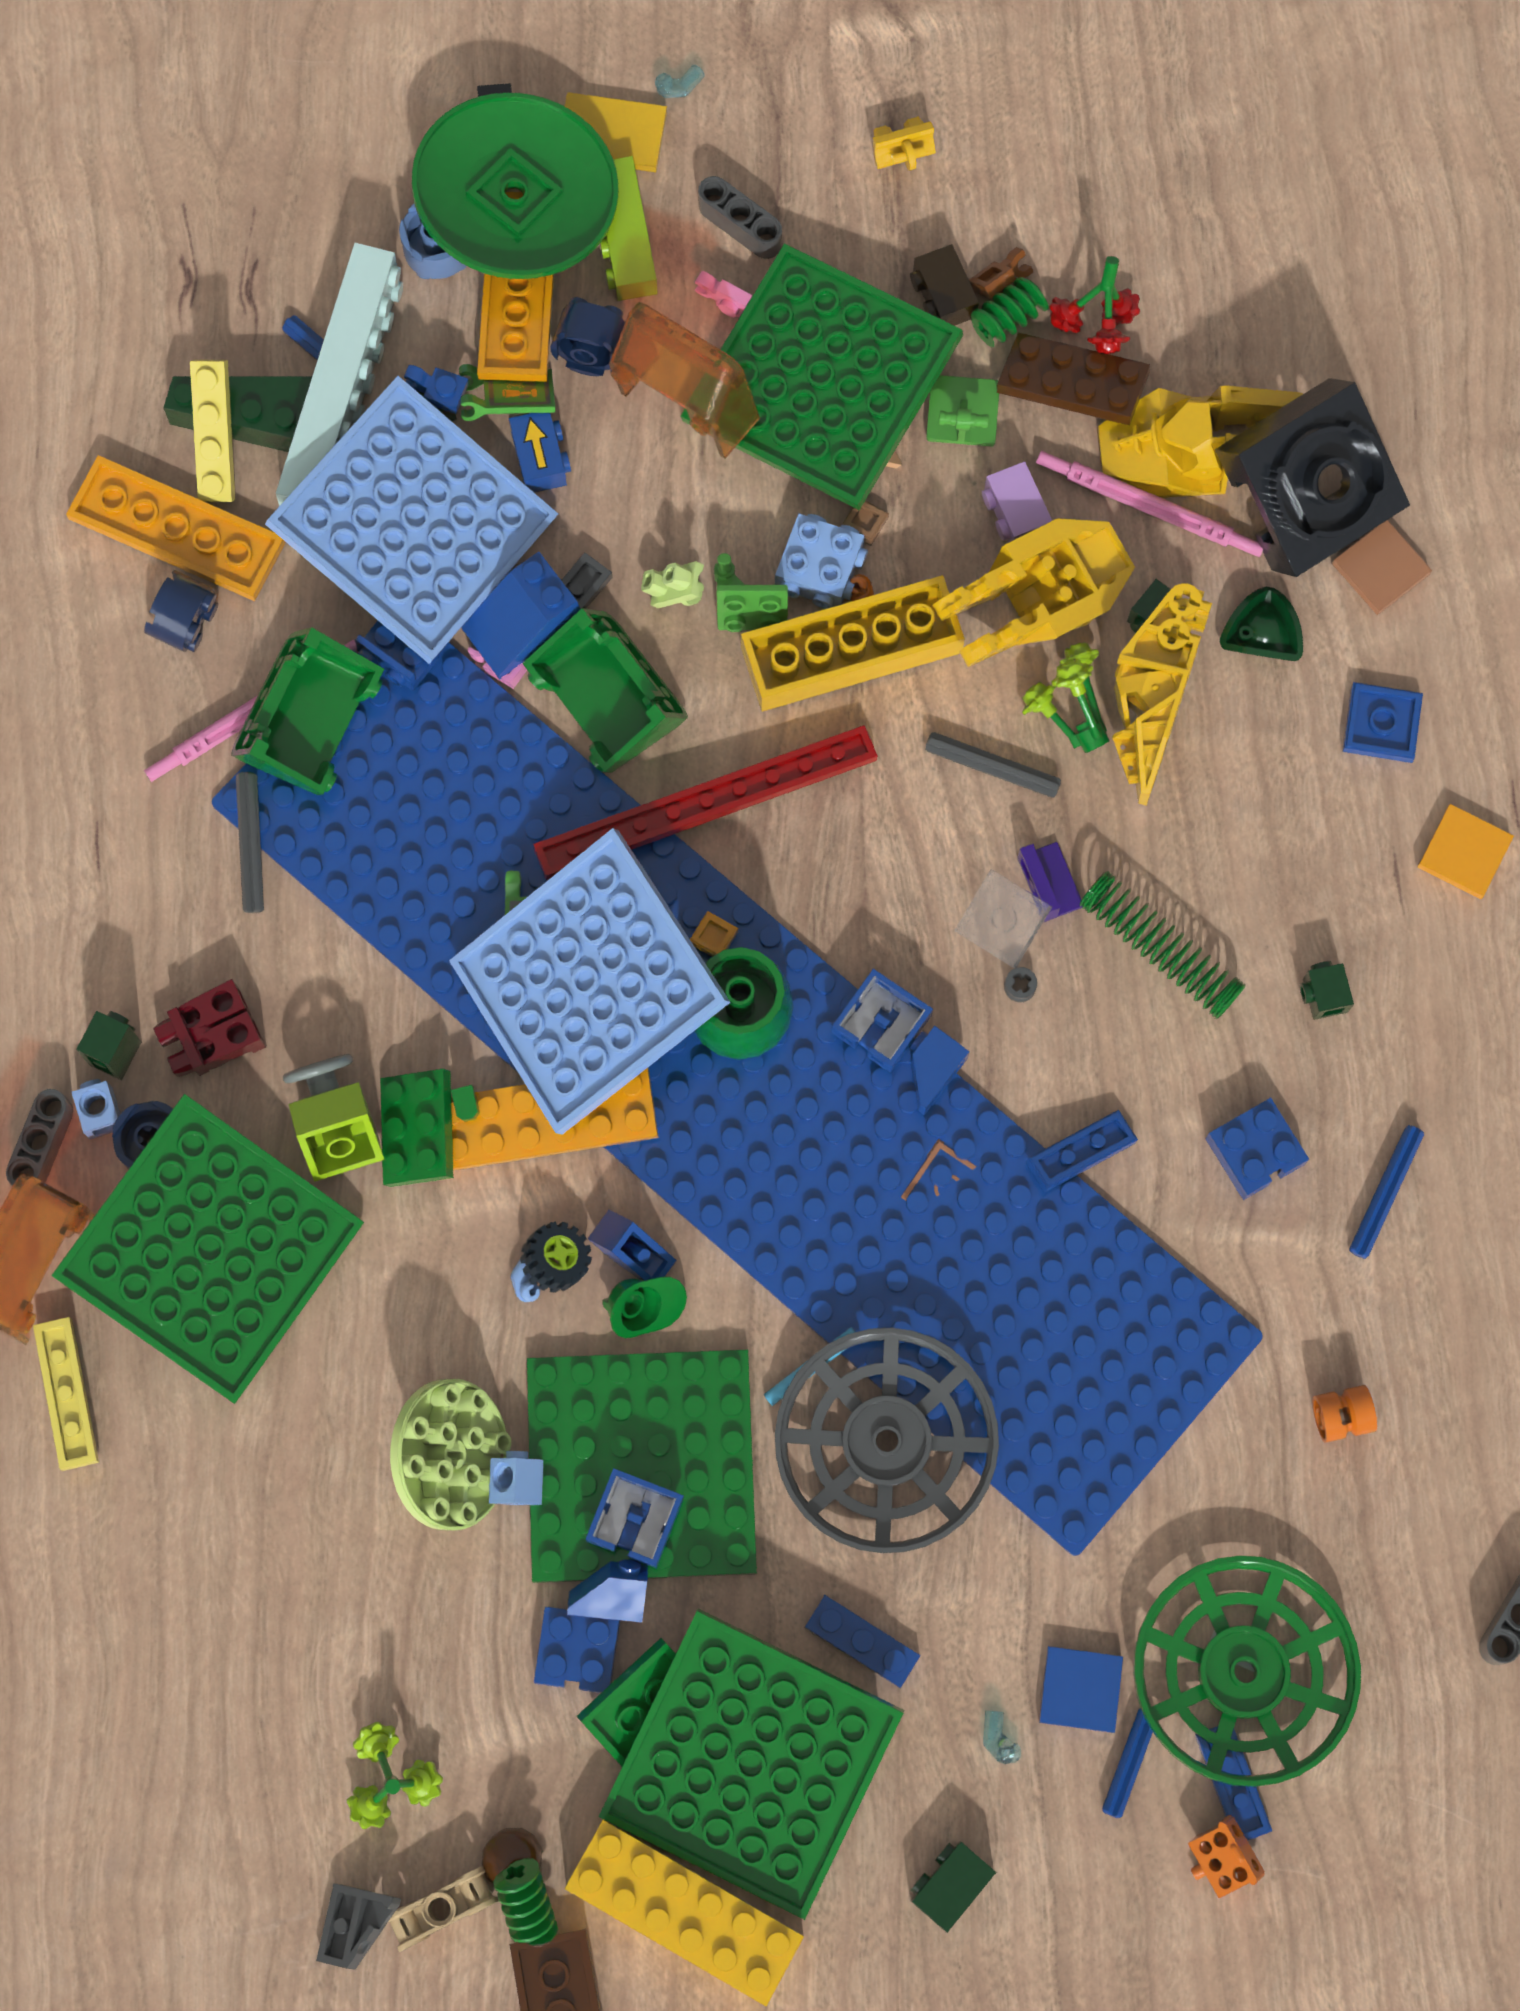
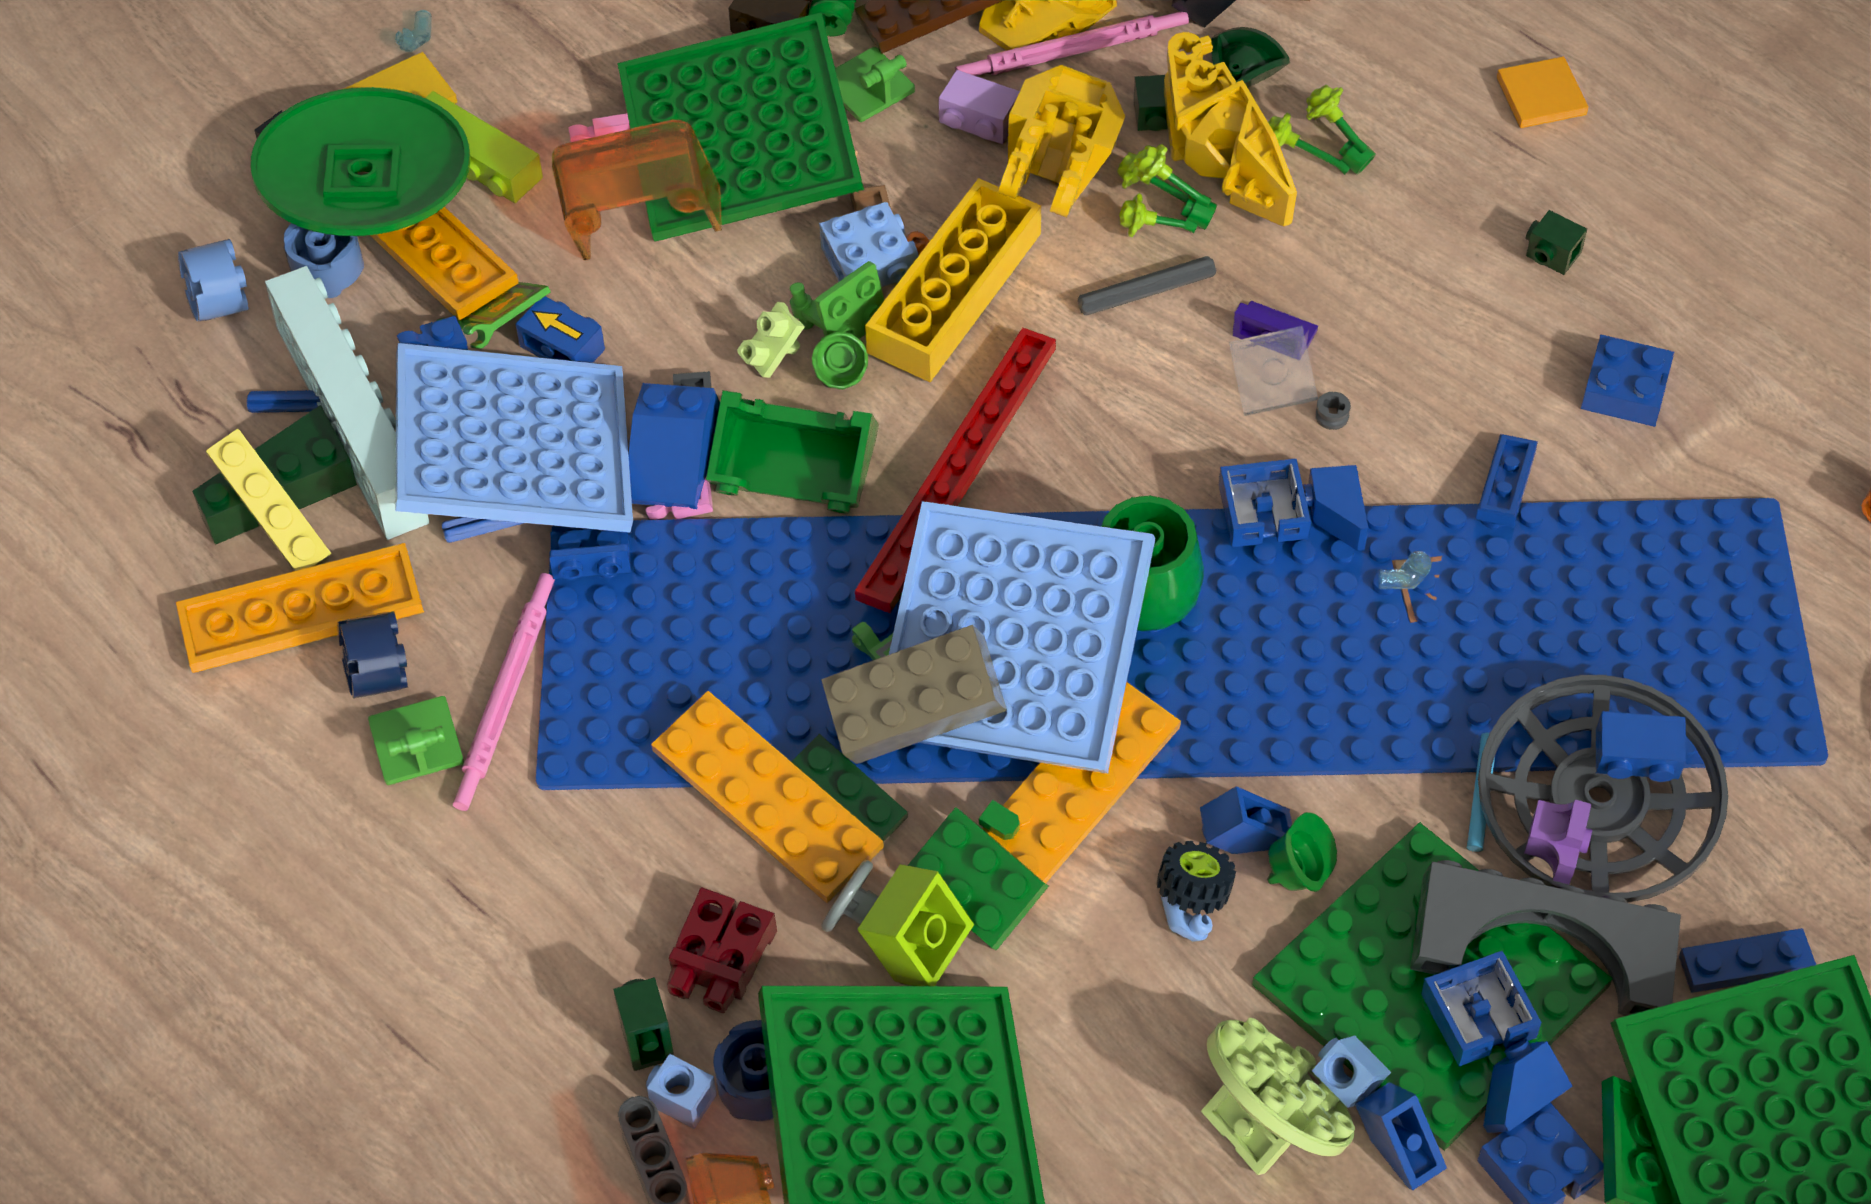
camera: 40 degrees left, 20 degrees down
green windscreen [231,627,384,795] -> none
dark grey axle [236,772,264,913] -> none
dark blue brick [550,297,628,377] -> none
dark grey beam [698,176,782,259] -> none
green piece [1079,871,1246,1019] -> none
blue tile [1342,682,1423,763] -> none
blue axle [1349,1125,1424,1259] -> none
none -> medium blue brick [178,239,249,321]
none -> bright green plate [368,696,464,785]
none -> light orange plate [651,691,884,903]
none -> dark green plate [791,733,908,842]
none -> bright green hair [812,331,868,390]
none -> dark tan brick [821,625,1007,764]
none -> plant [1268,85,1376,175]
none -> blue slope [1355,1082,1447,1191]
none -> clear light blue arm [1378,551,1432,589]
none -> dark grey arch [1410,860,1681,1016]
none -> medium lavender brick [1524,800,1592,885]
none -> blue brick [1596,711,1686,782]

